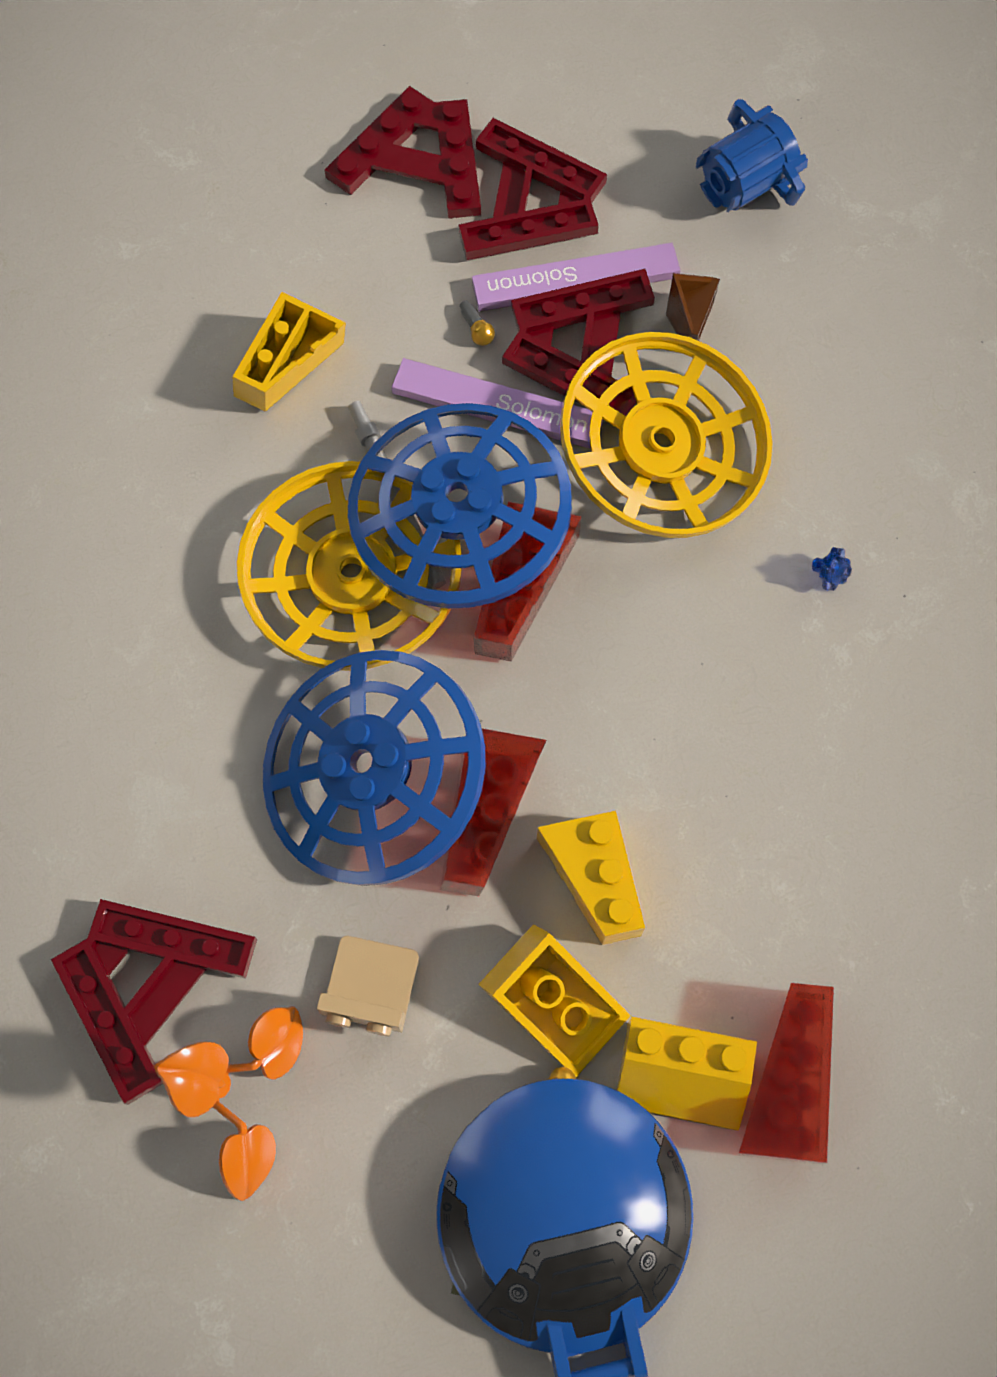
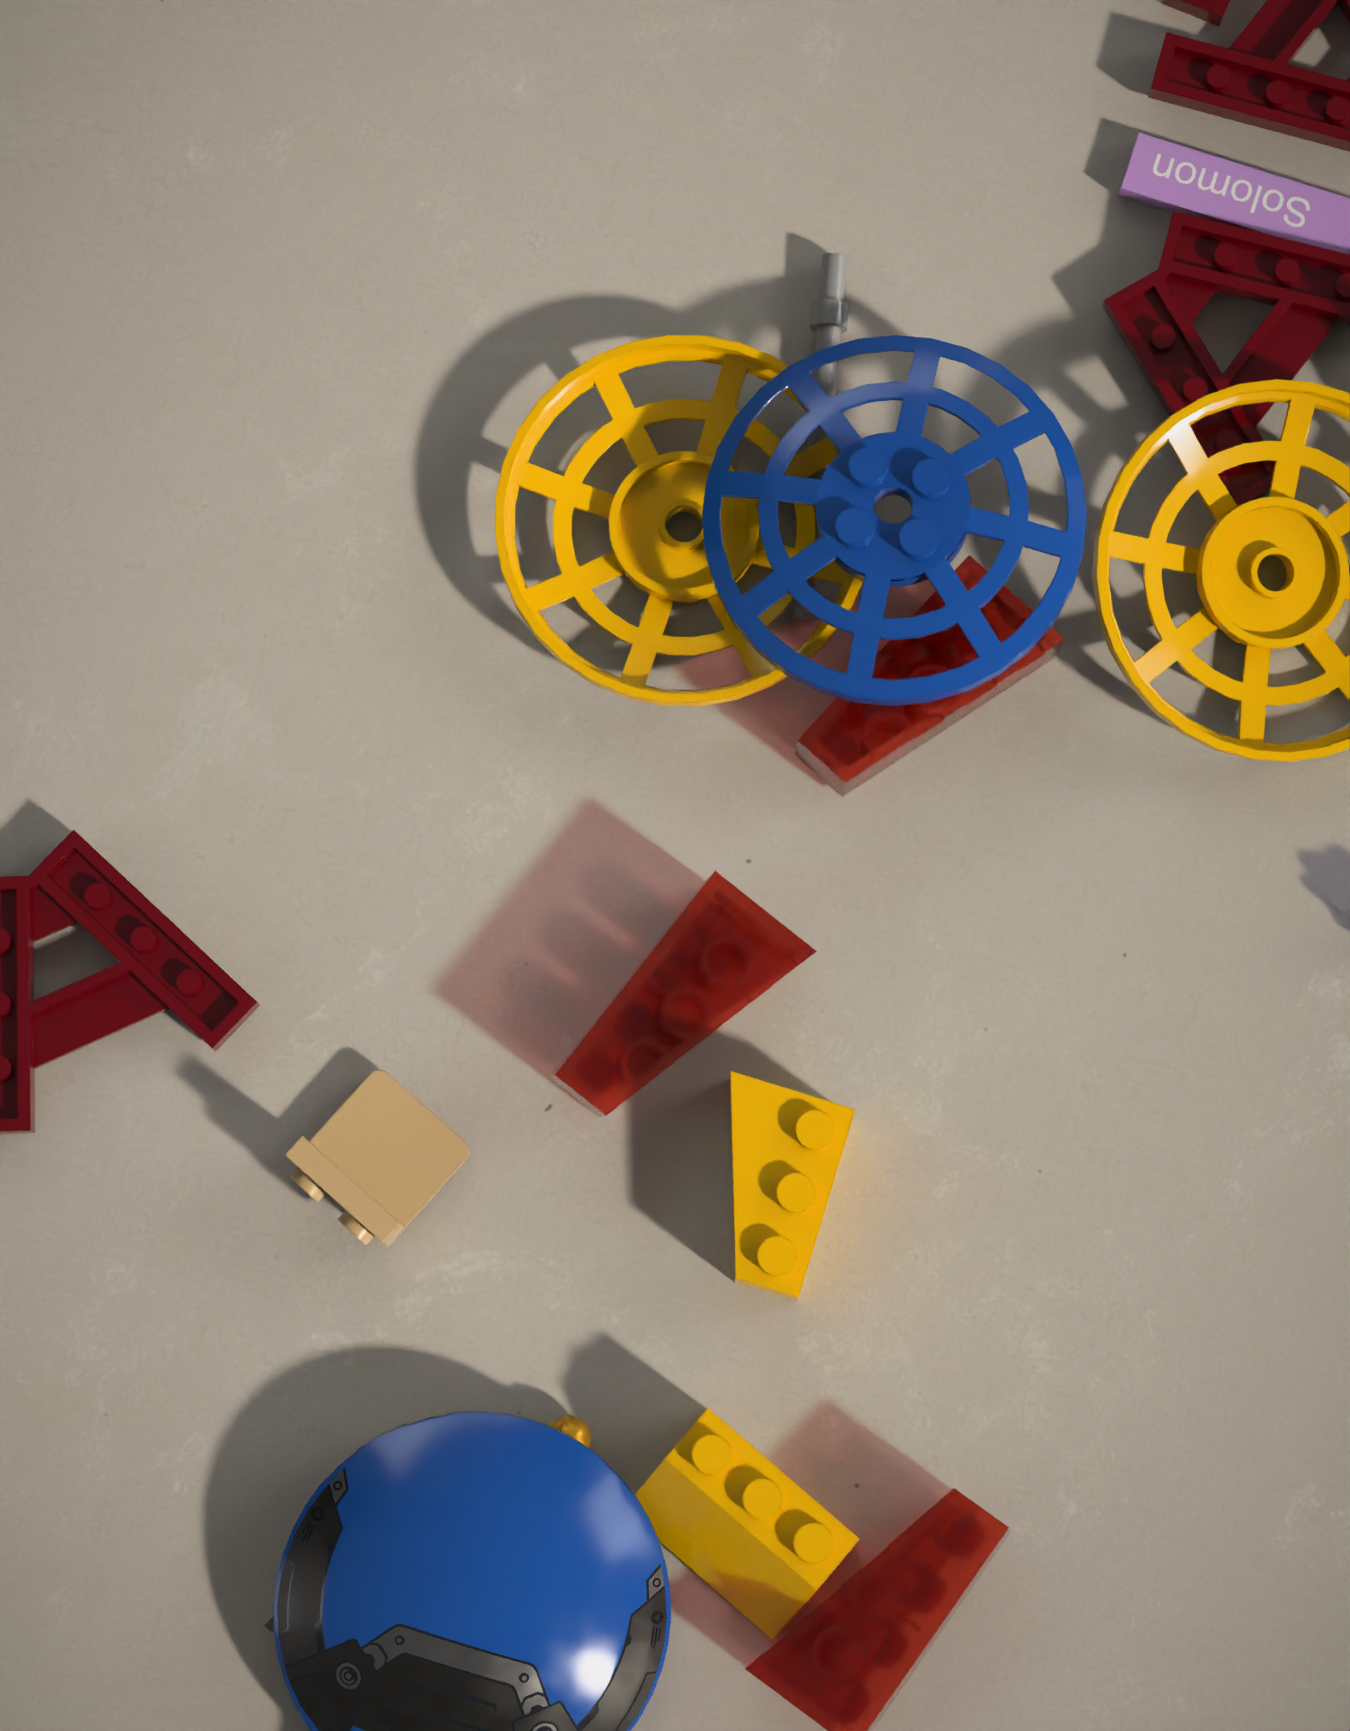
camera: 30 degrees right, 10 degrees up
orange plant [154,1006,303,1201] -> none
yellow wedge [232,292,346,412] -> none
blue dish [263,650,486,886] -> none
lavender tile [392,358,604,449] -> none
pearl gold piece [460,300,495,346] -> none
yellow slope [478,924,631,1077] -> none

